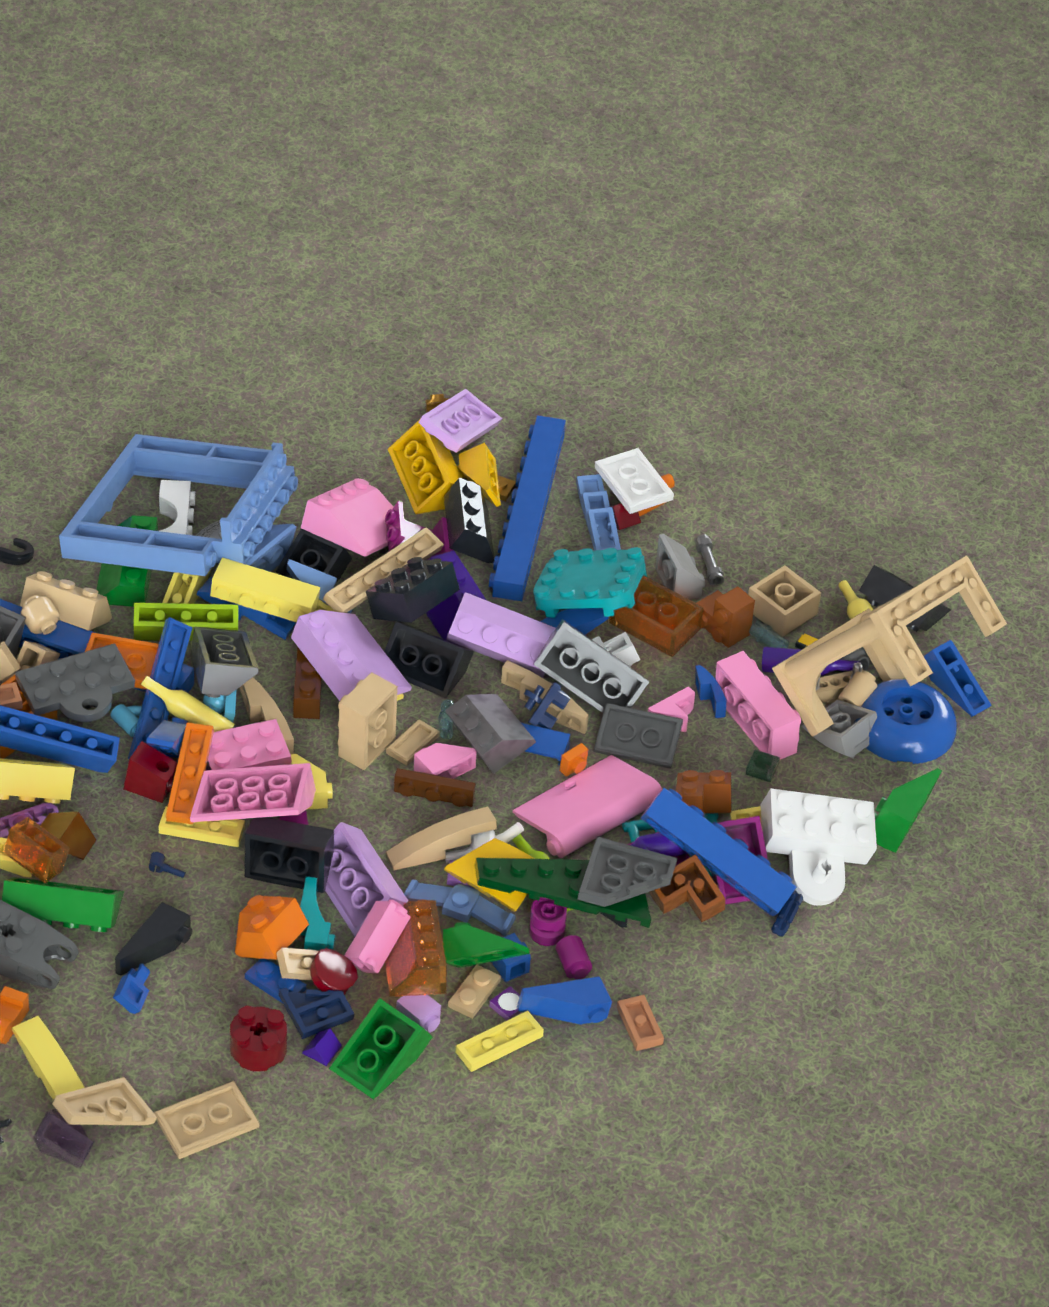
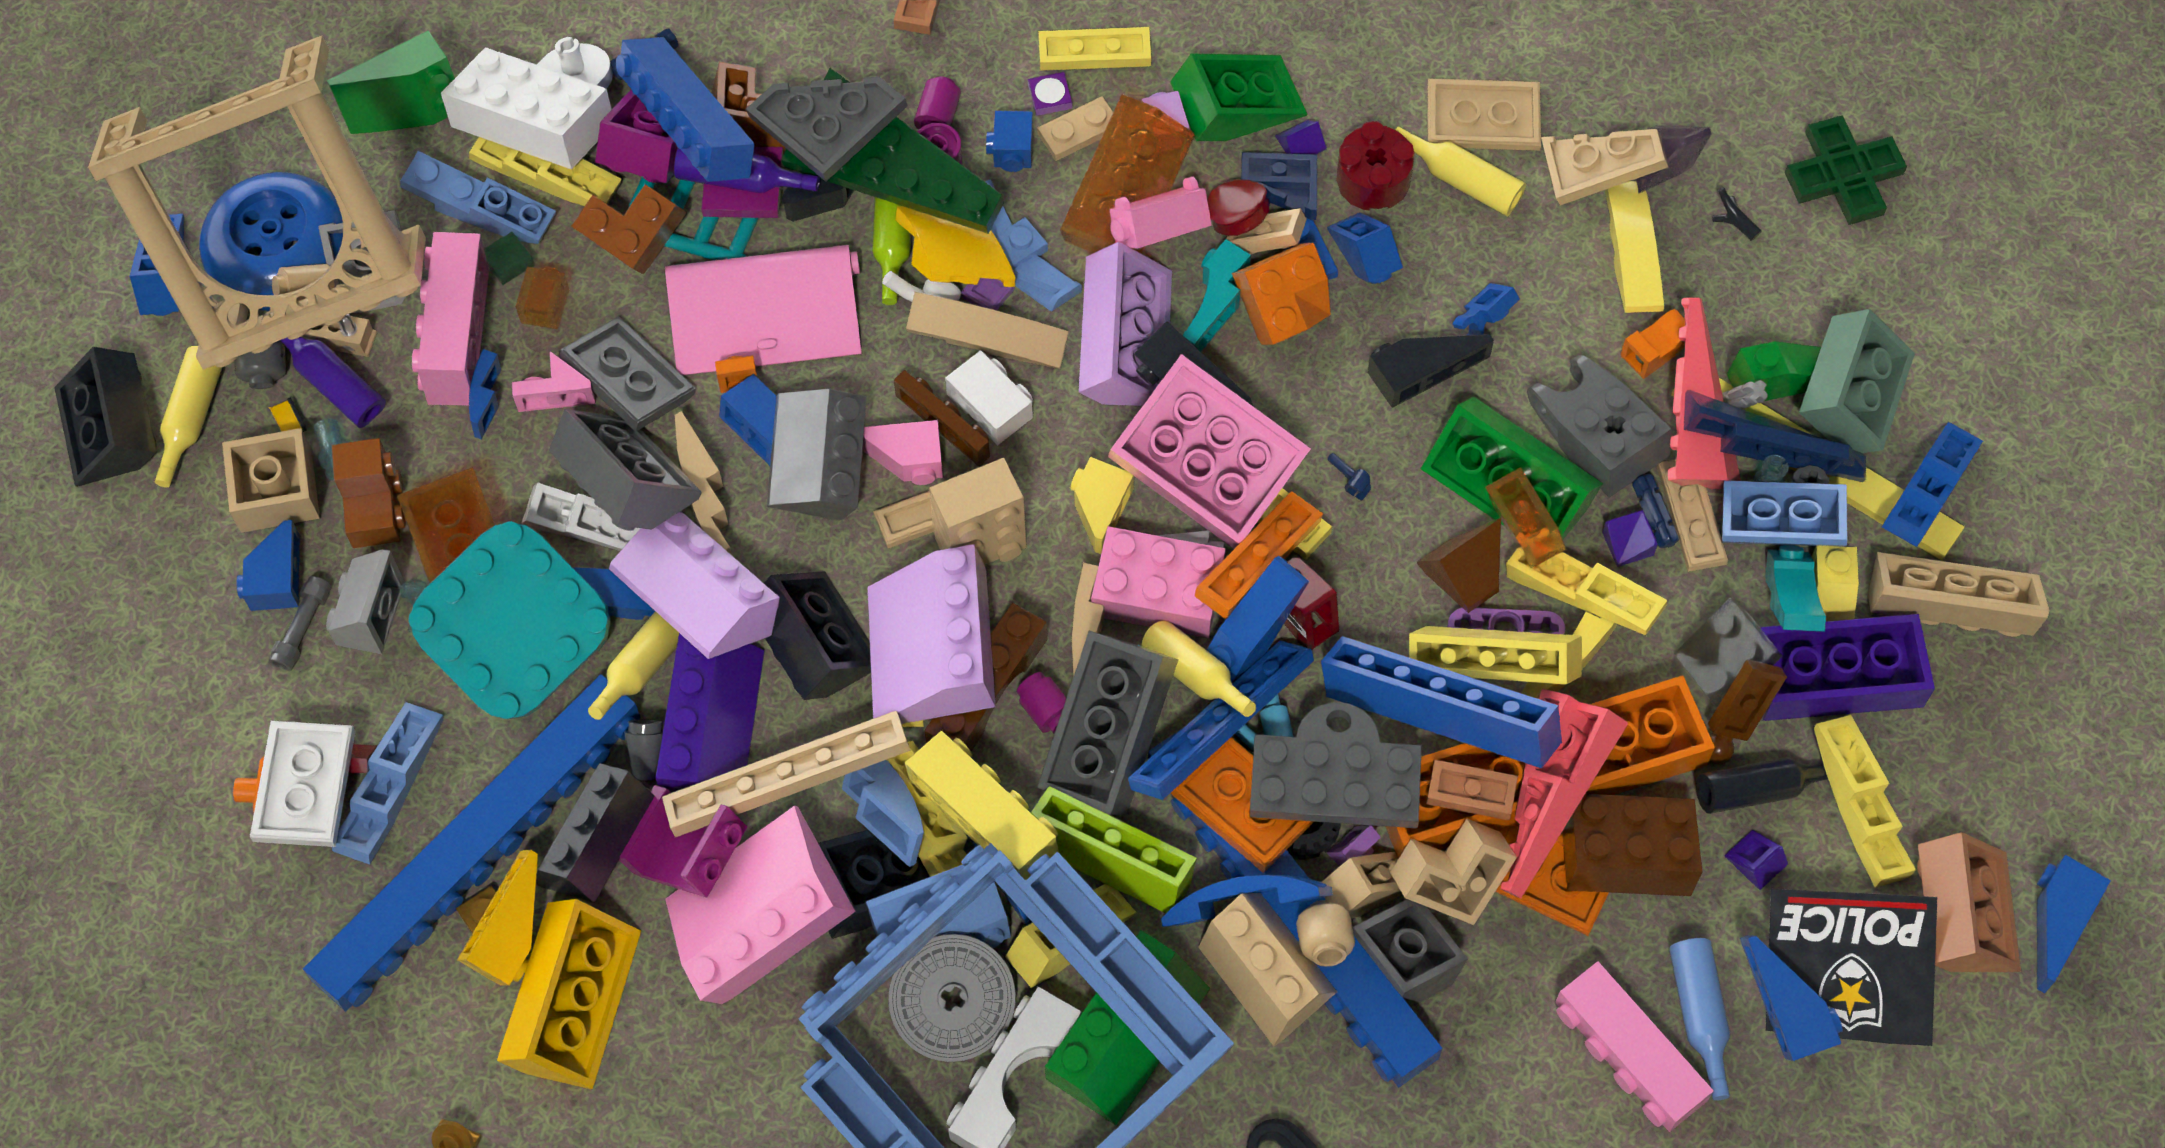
camera: 145 degrees left, 20 degrees up
black brick [366,557,460,623] -> none
lavender plate [418,389,502,453] -> none
clear light blue arm [438,699,454,739] -> none
green slope [443,922,529,968] -> none
blue slope [517,976,612,1025] -> none
dark blue hips [524,682,571,729] -> none
none -> blue slope [237,520,300,611]
none -> medium blue slope [400,151,556,244]
none -> clear orange brick [515,267,569,329]
none -> light yellow piece [588,611,679,720]
none -> dark grey cone [624,719,663,780]
none -> white brick [945,350,1033,446]
none -> magenta brick [1016,672,1067,734]
none -> blue slope [1161,875,1333,927]
none -> blue slope [1327,212,1403,284]
none -> light yellow piece [1395,126,1526,217]

